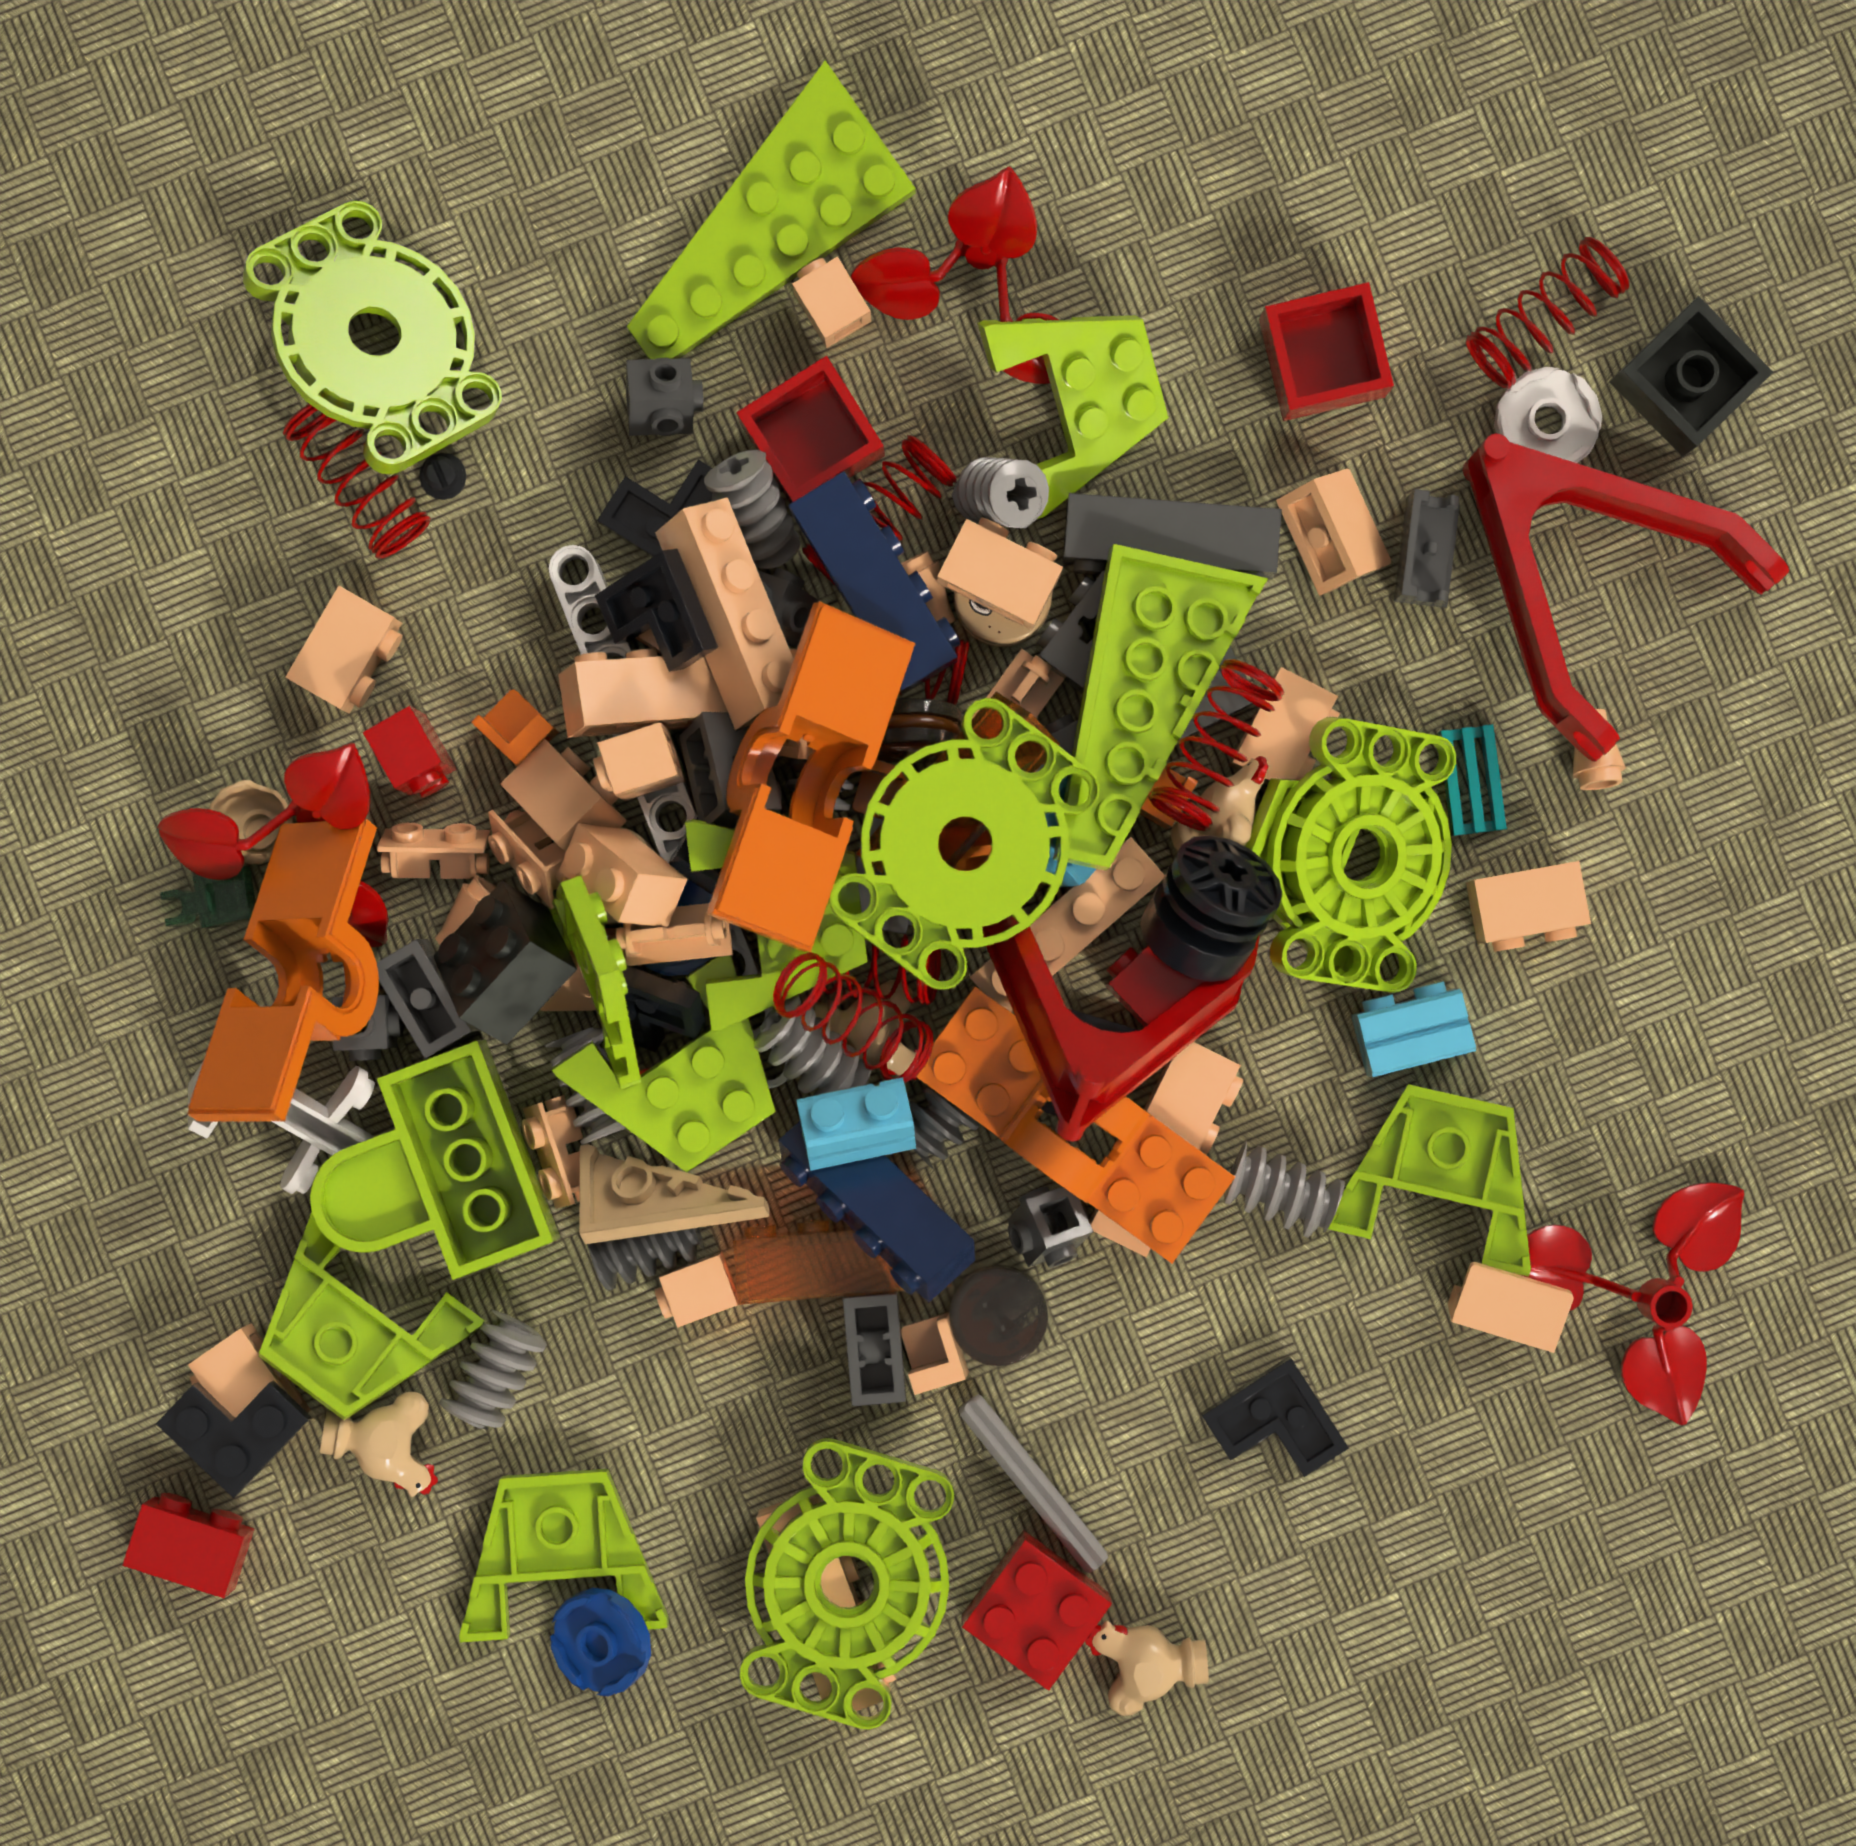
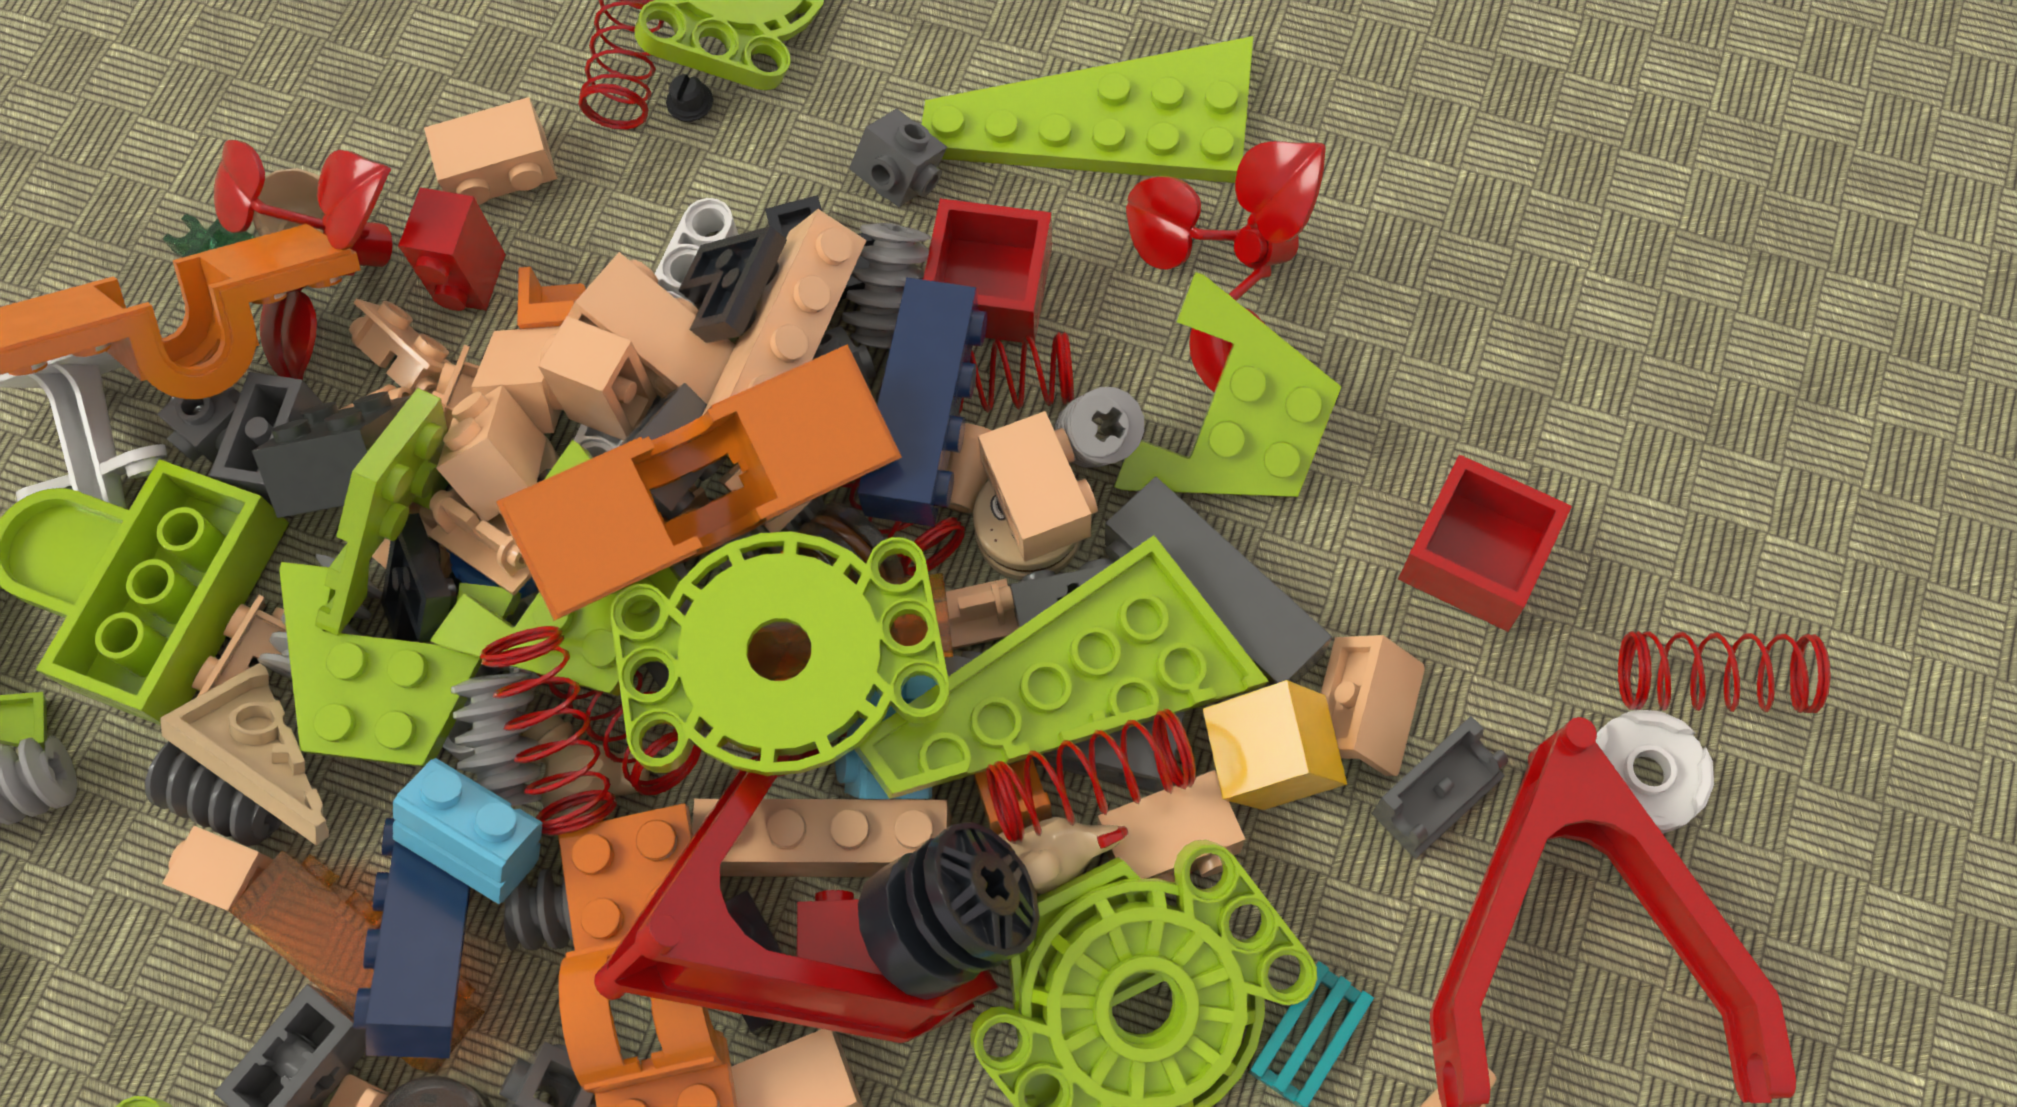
camera: 45 degrees right, 20 degrees down
light nougat brick [792,256,871,348] -> none
pearl dark grey brick [1609,296,1774,457] -> none
none -> yellow head [1203,680,1347,810]

